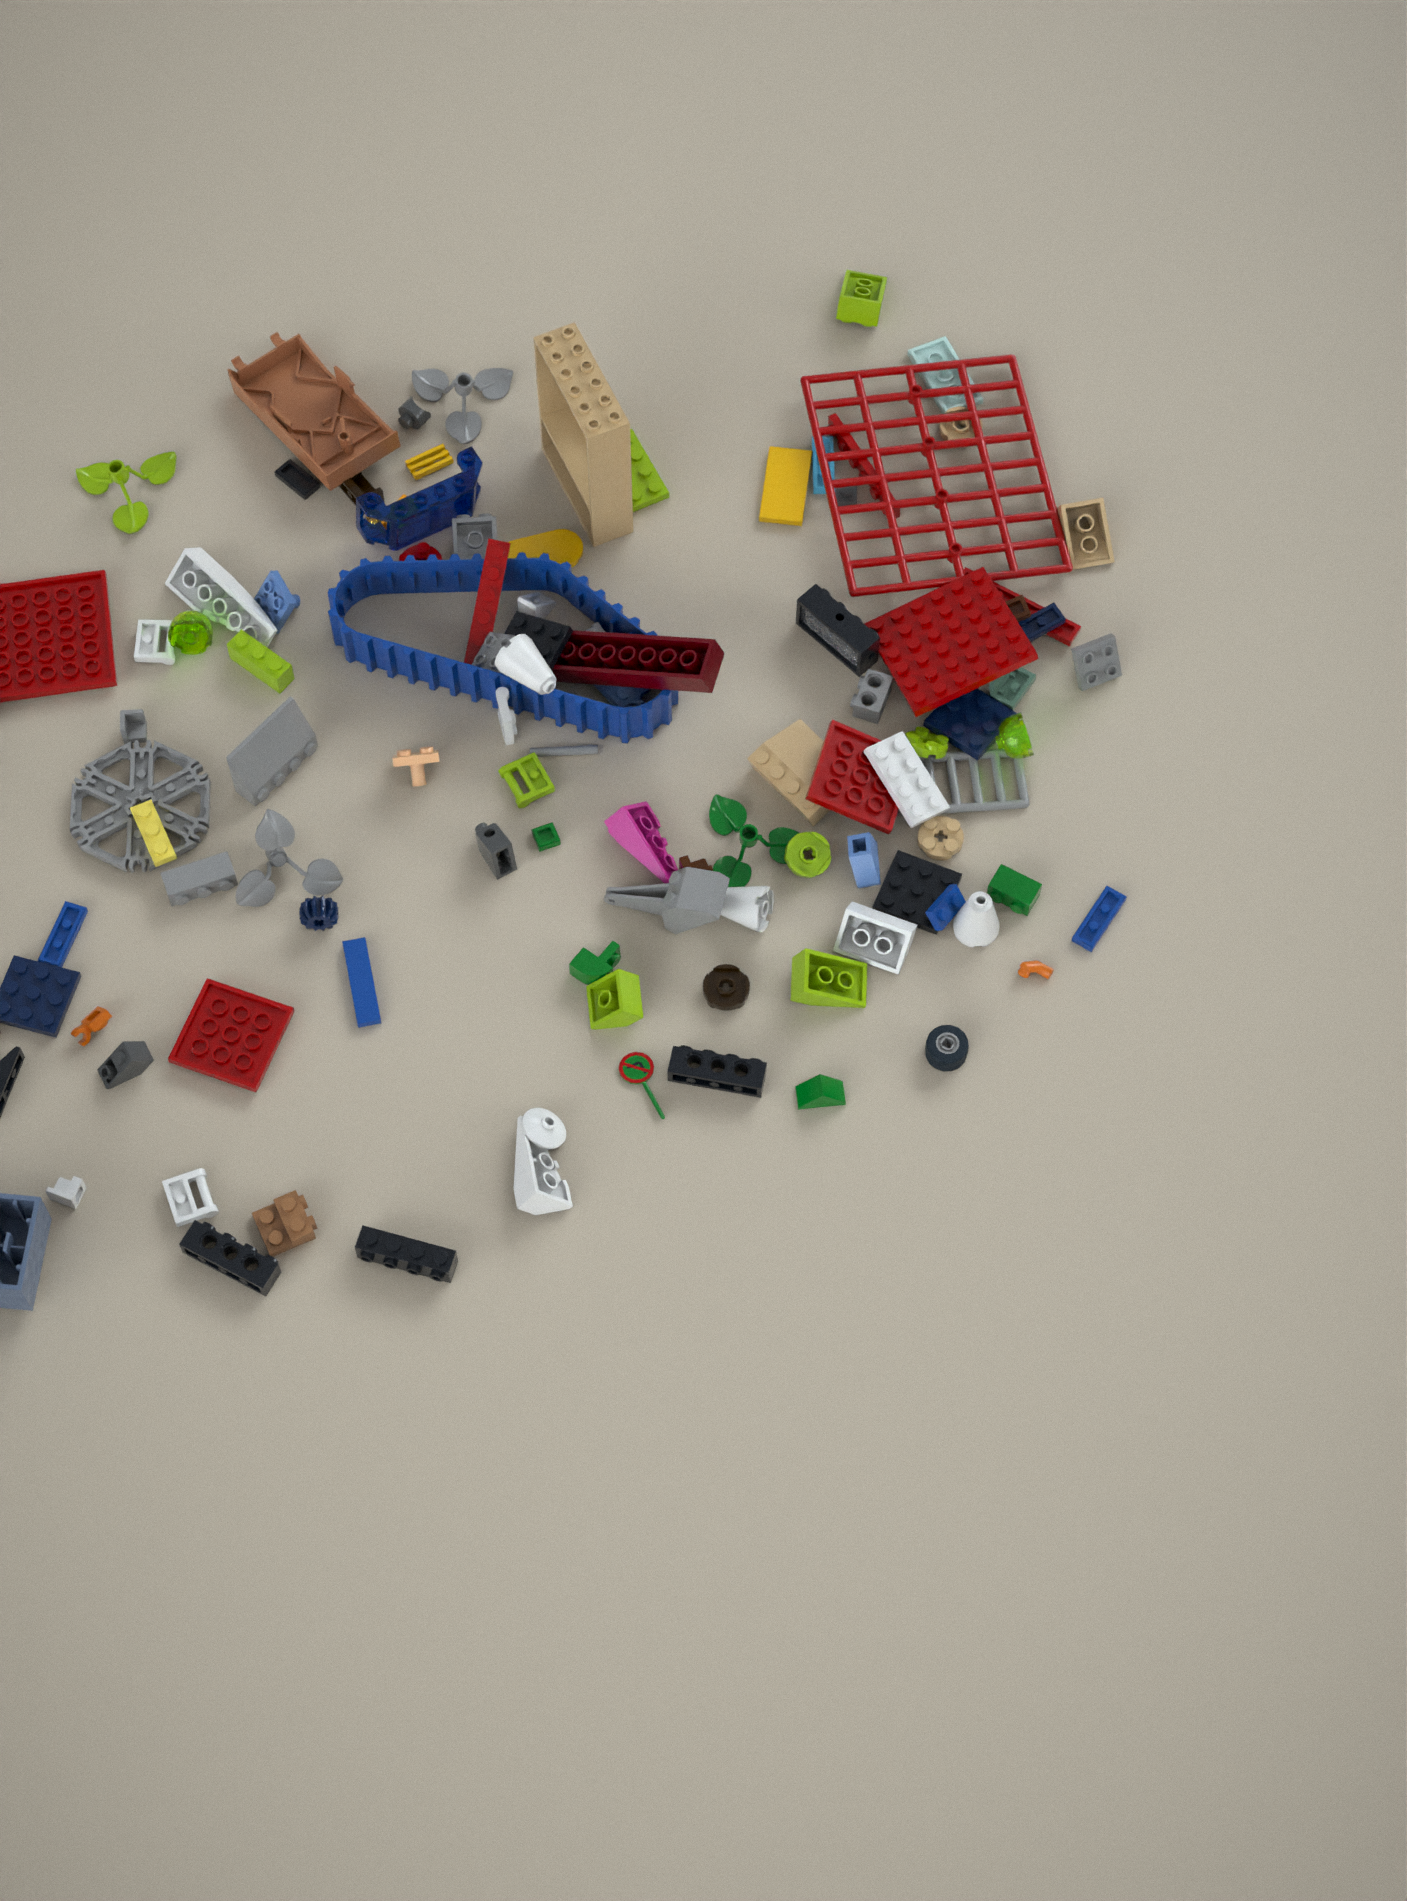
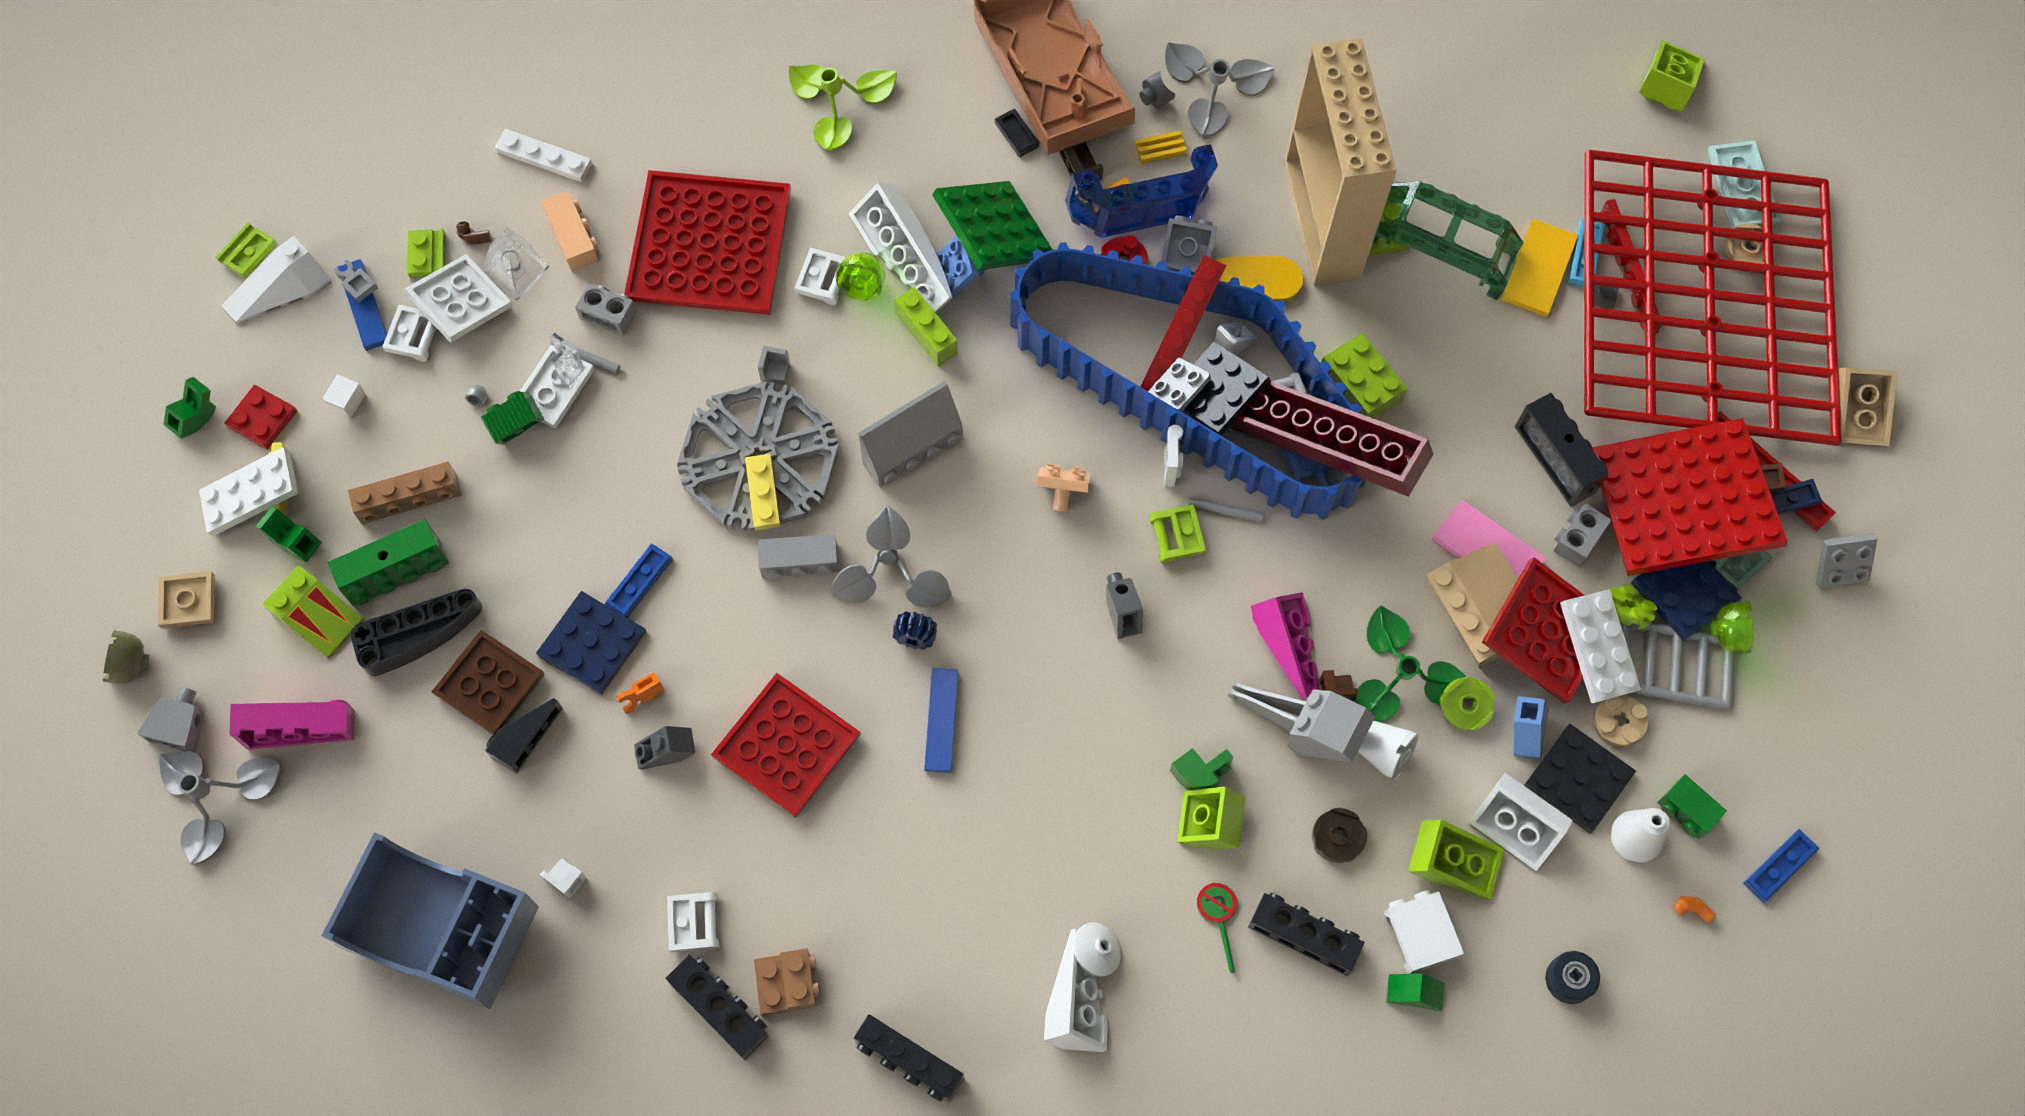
camera: 15 degrees right, 5 degrees up
white cone [495,634,557,695] -> none
green tile [531,822,561,852] -> none
blue plate [925,884,966,931] -> none
none -> green plate [932,181,1053,270]
none -> lime brick [1321,332,1408,419]
none -> clear green windscreen [1372,181,1524,300]
none -> white panel [1384,890,1464,974]
none -> bright pink tile [1432,499,1547,578]

